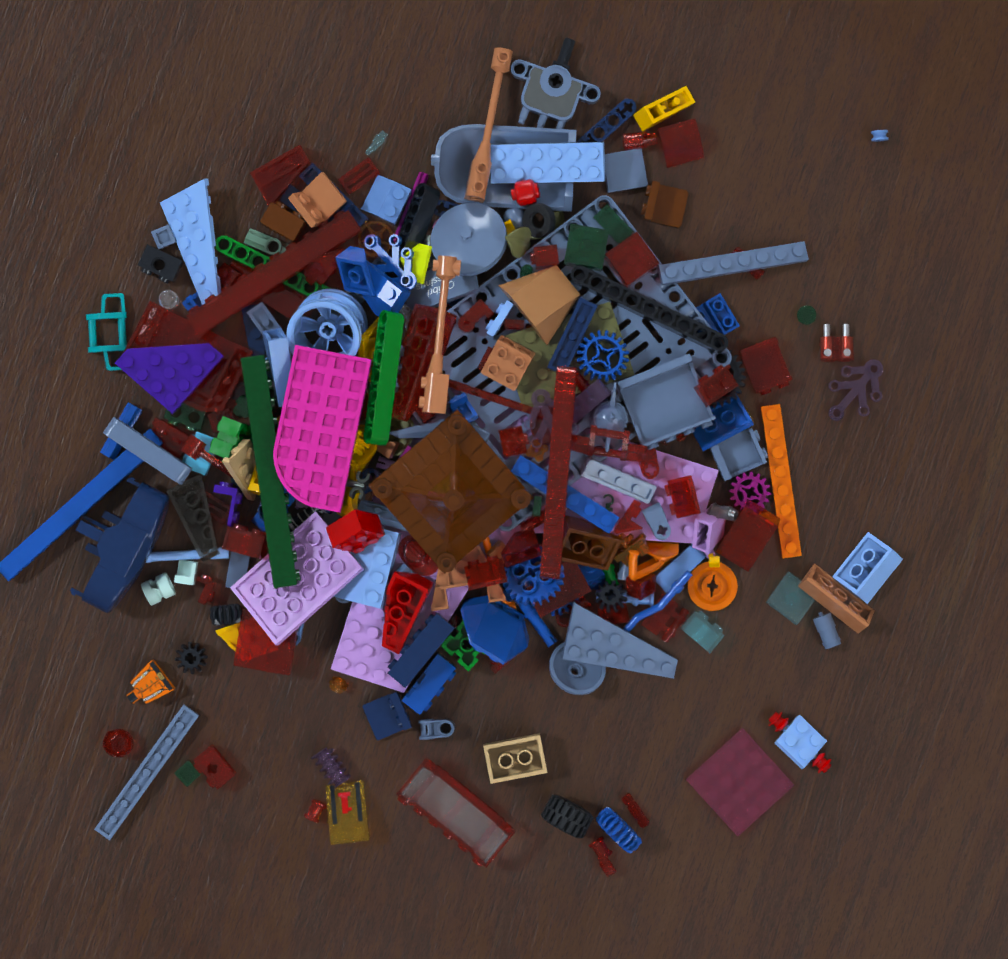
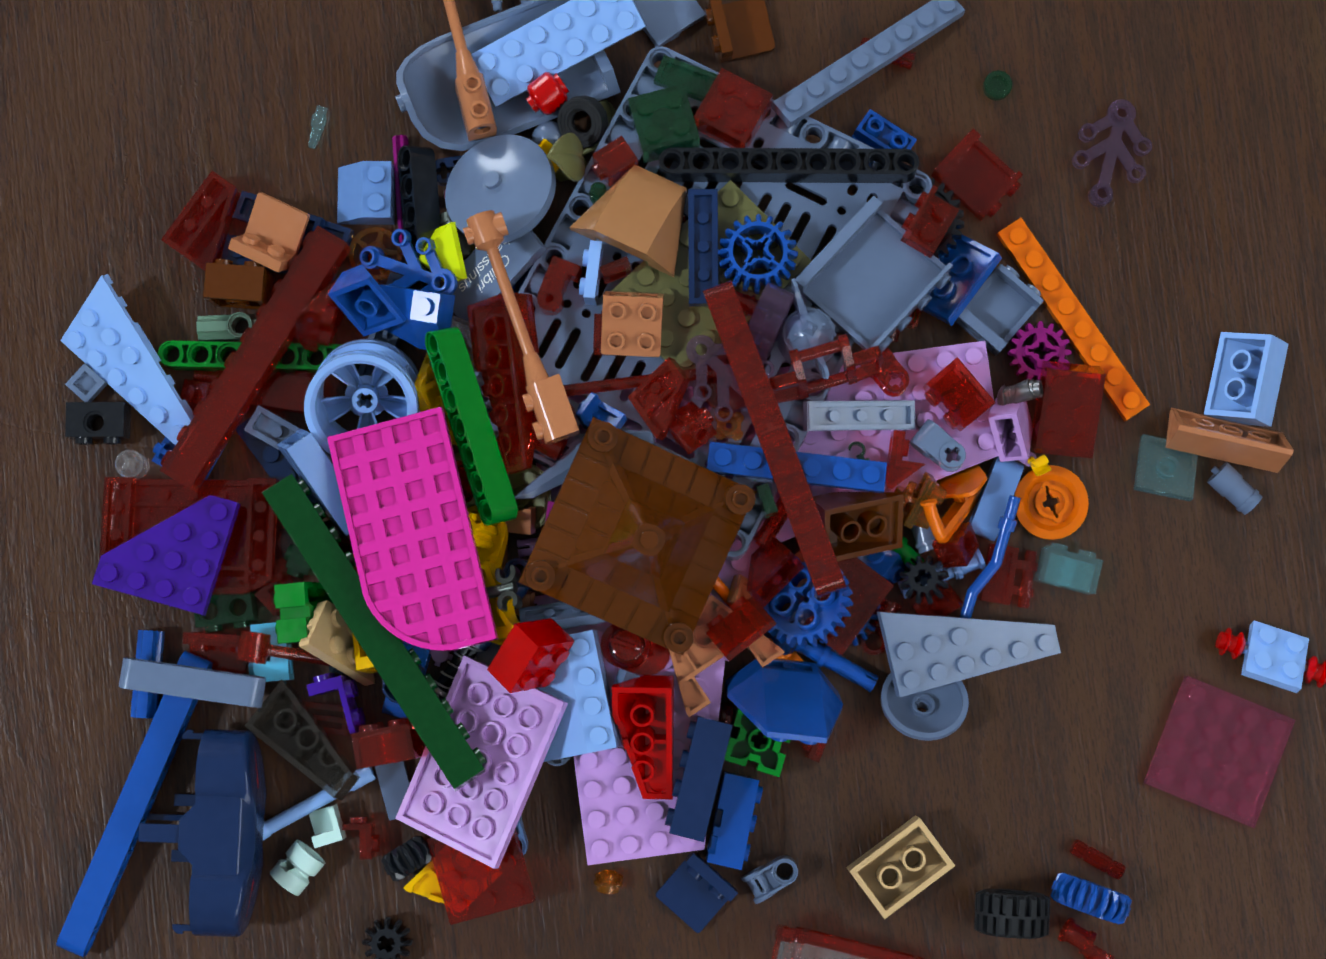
camera: 25 degrees left, 5 degrees down
teal bar [86,293,129,371] -> none
clear red tile [338,157,380,195] -> none
clear red piece [820,324,854,362] -> none
none -> clear red wing [628,357,690,441]

